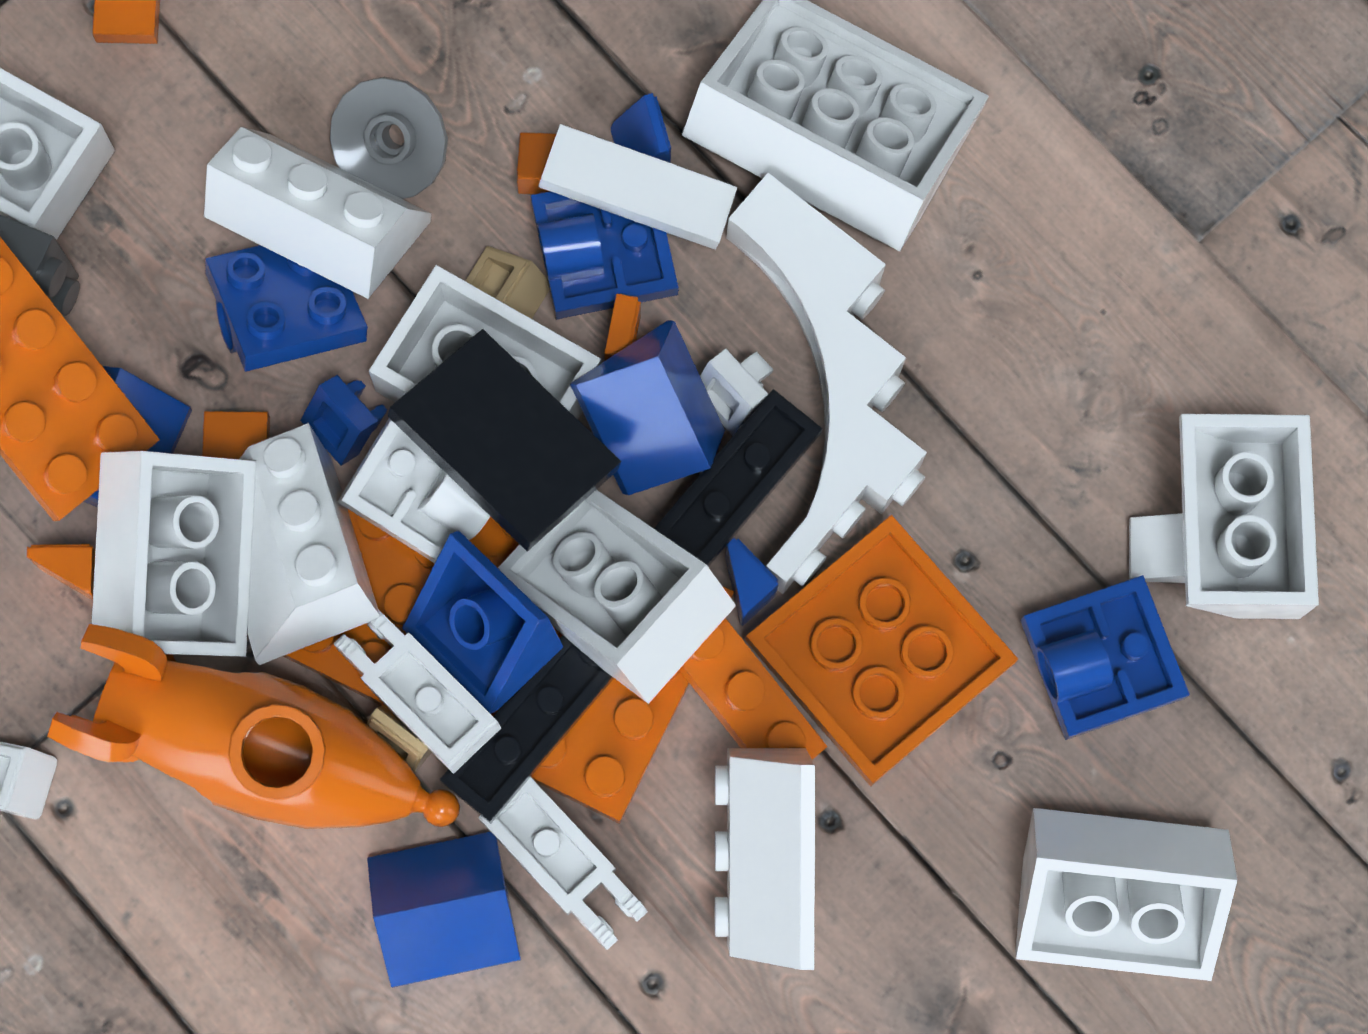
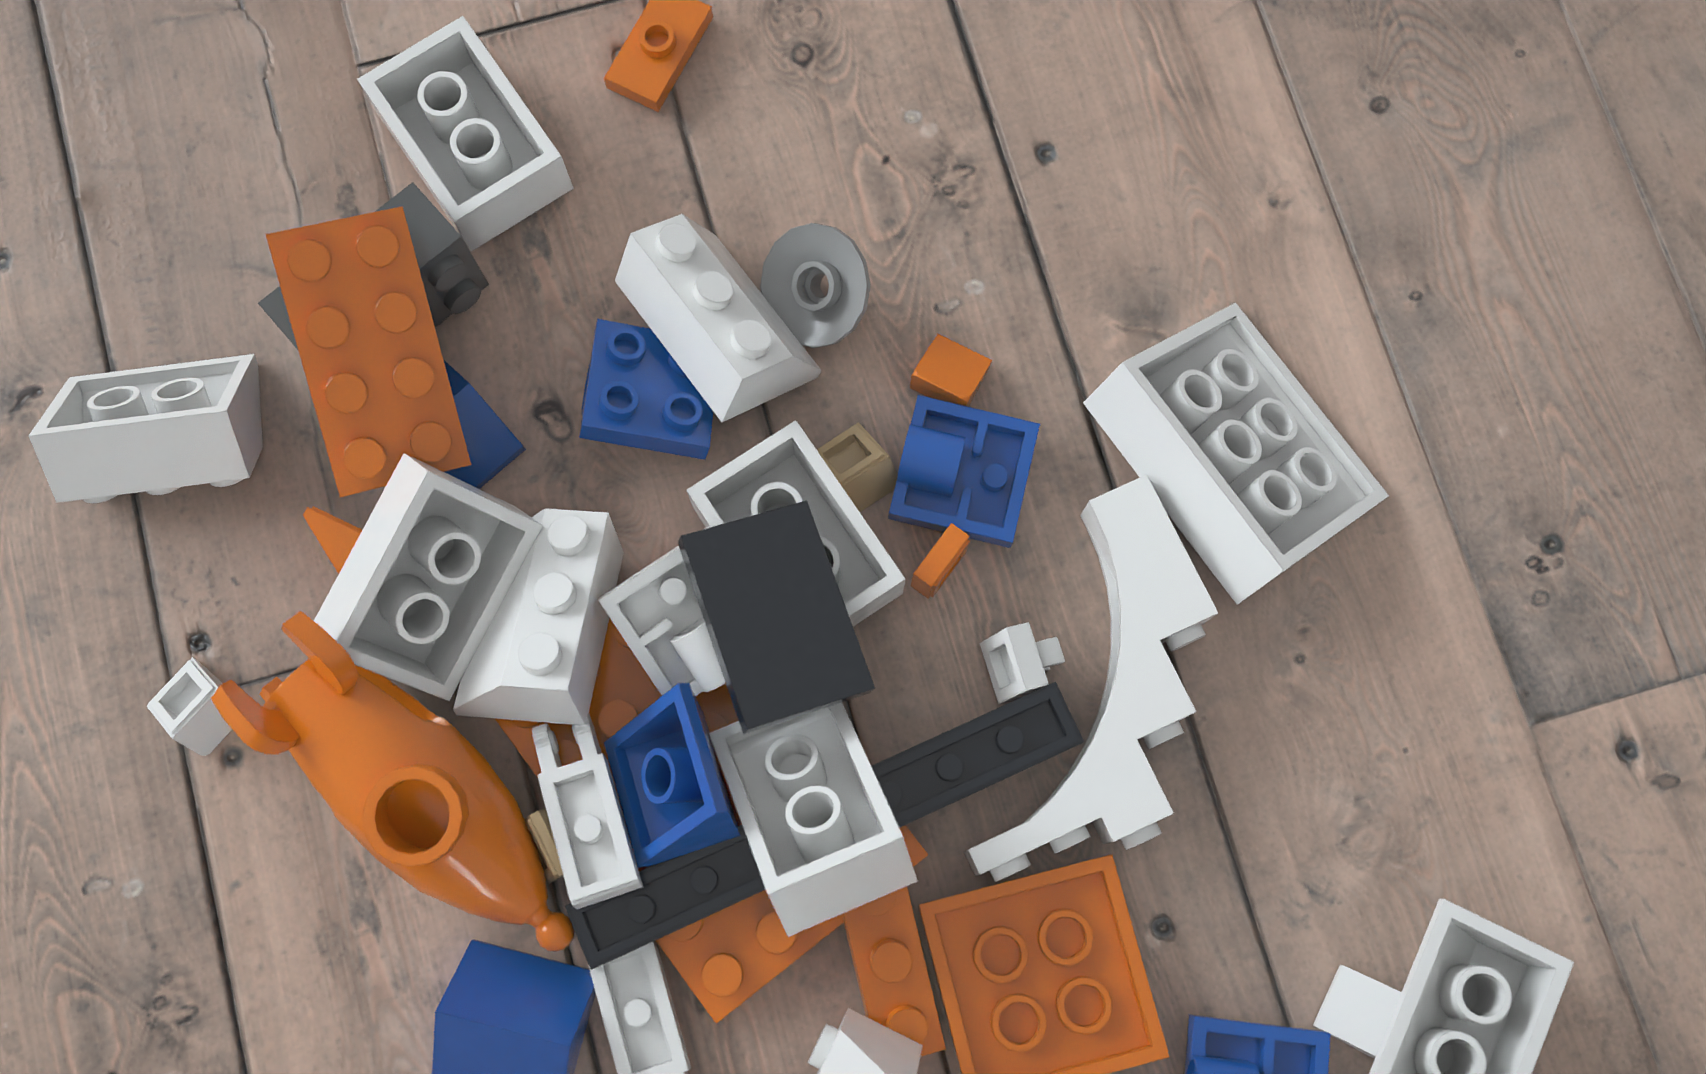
camera: 30 degrees right, 0 degrees up
orange tile [202,411,270,459] -> none
blue tile [300,375,387,466] -> none
white tile [538,124,737,250] -> none
blue slope [570,320,725,495] -> none
blue slope [611,93,671,163] -> none
blue slope [725,538,778,626] -> none

